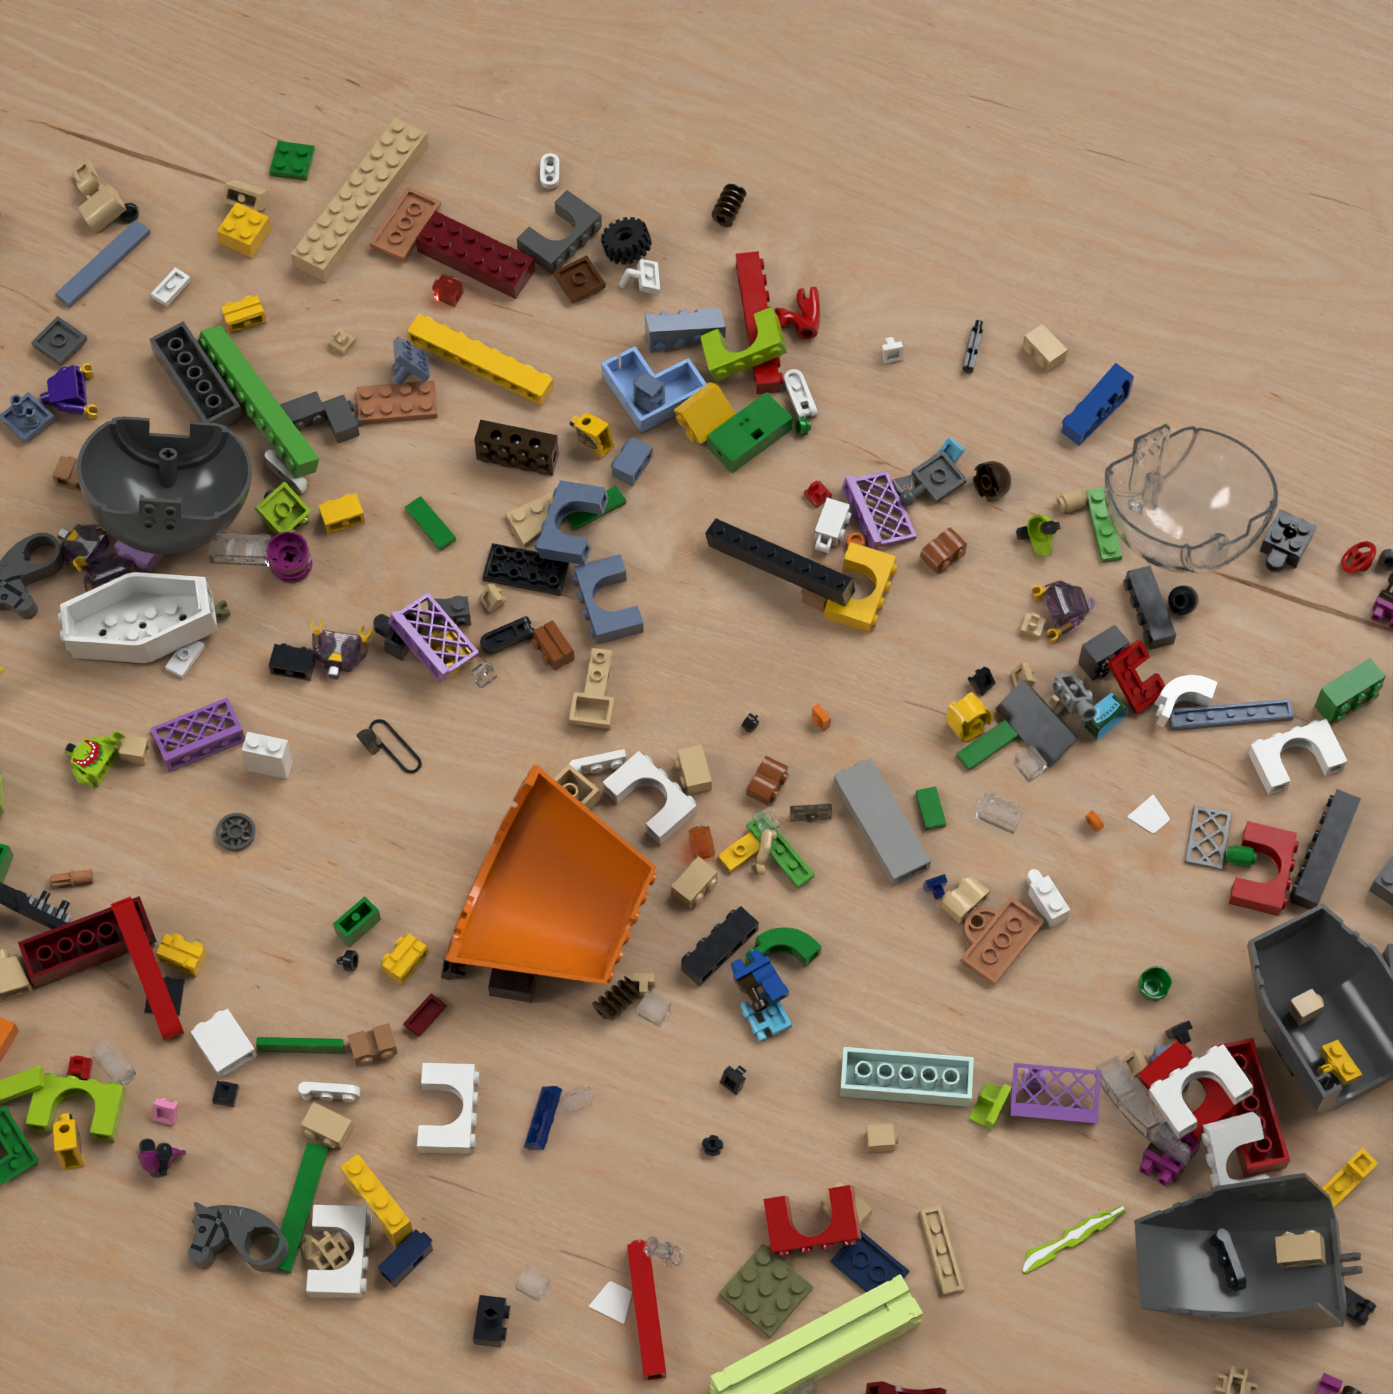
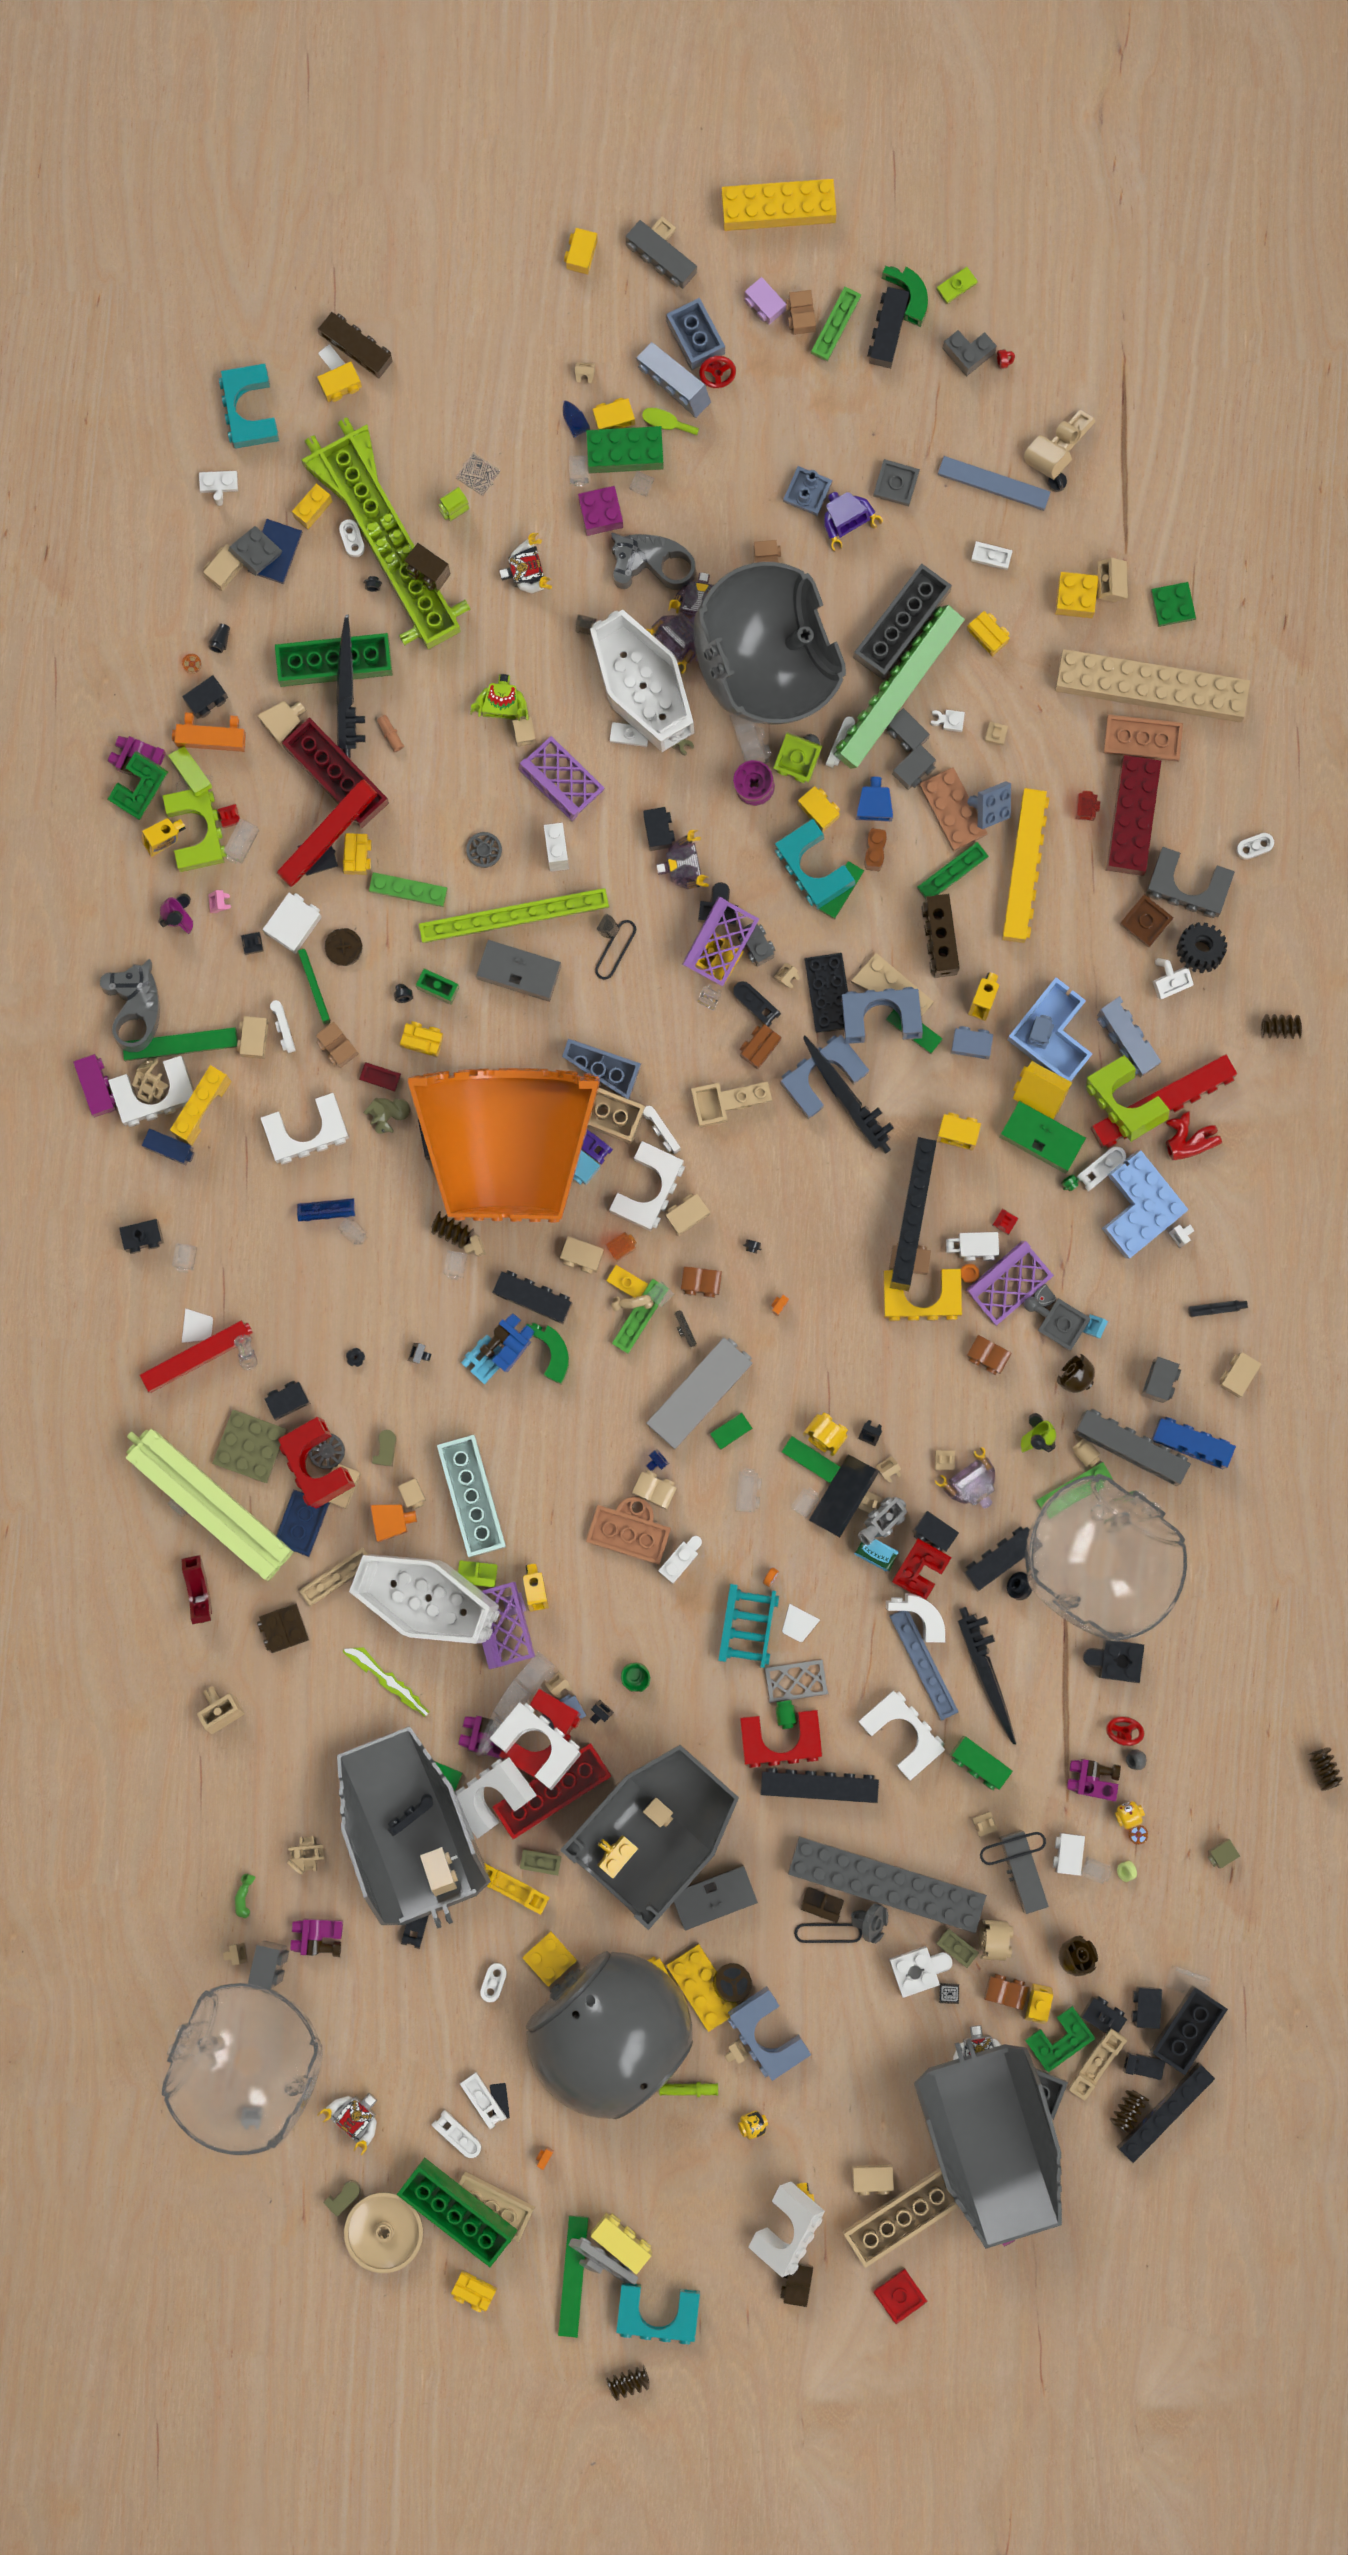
camera: 70 degrees right, 20 degrees up
none -> magenta brick [73,1054,116,1118]
none -> dark brown plate [257,1604,309,1653]
none -> black brick [265,1381,311,1421]
none -> dark grey wheel [309,1433,345,1469]
none -> dark brown tile [325,928,363,966]
none -> white container [349,1554,500,1644]
none -> olive animal [364,1097,410,1134]
none -> bright green plate [369,872,447,907]
none -> orange torso [370,1505,417,1542]
none -> olive leg [372,1430,396,1467]
none -> lime plate [419,888,609,943]
none -> dark grey brick [476,940,561,1002]
none -> olive plate [520,1849,562,1876]
none -> yellow torso [523,1564,549,1612]
none -> sand blue wedge [562,1039,642,1100]
none -> clear smoke brick [575,614,597,635]
none -> teal fence [718,1584,779,1668]
none -> teal arch [775,819,856,910]
none -> black piece [803,1035,894,1154]
none -> blue torso [856,777,893,822]
none -> dark orange brick [864,828,887,872]
none -> green tile [917,842,989,899]
none -> white plate [930,710,965,732]
none -> yellow brick [936,1112,981,1151]
none -> black piece [957,1607,1016,1745]
none -> dark grey brick [1073,1409,1191,1486]
none -> light blue piece [1102,1150,1188,1258]
none -> dark grey brick [1141,1357,1181,1403]

